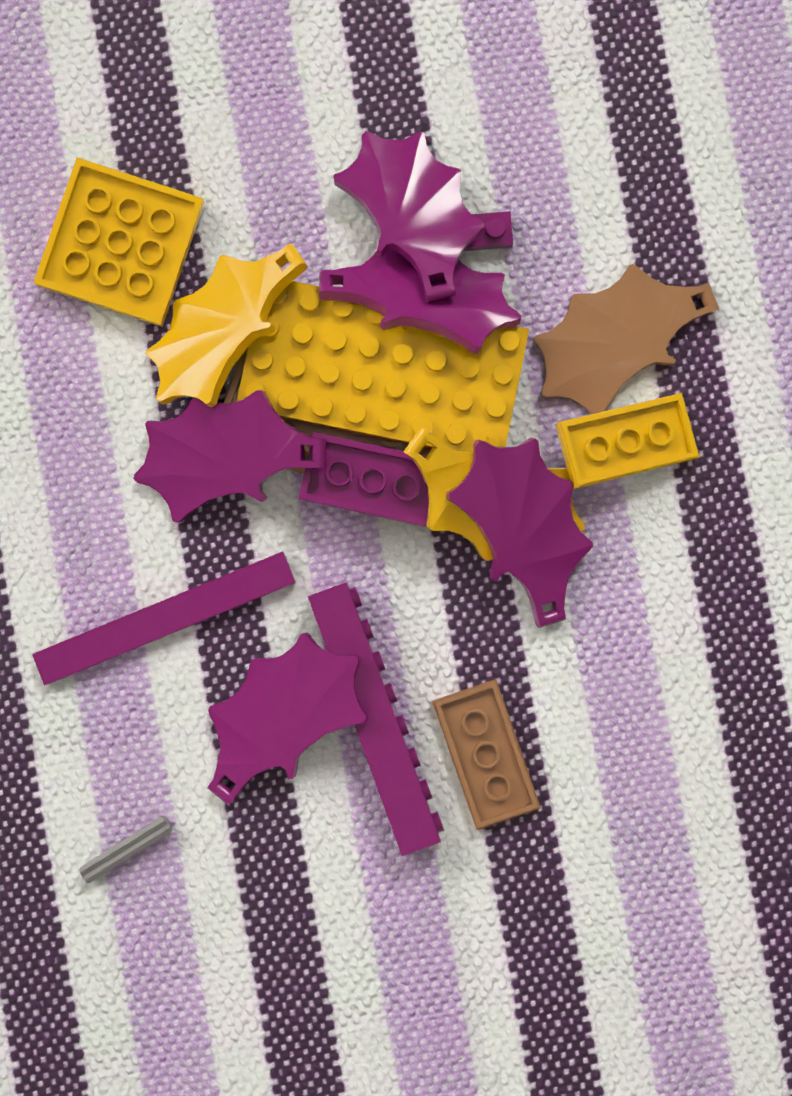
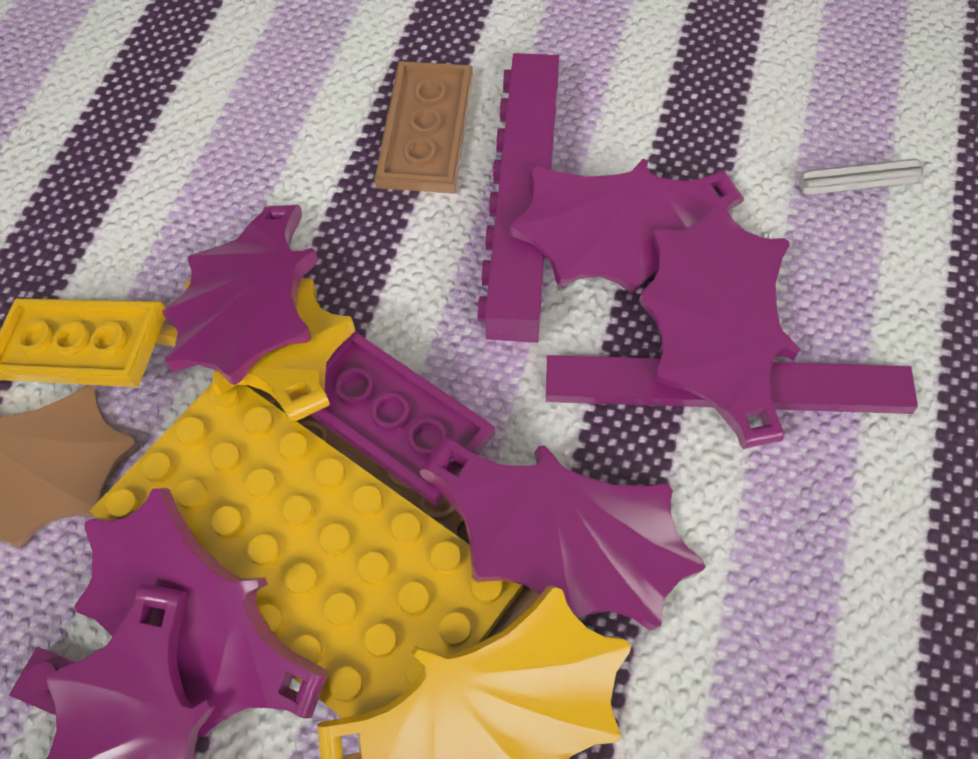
camera: 155 degrees left, 25 degrees down
none -> magenta animal [639,203,800,449]

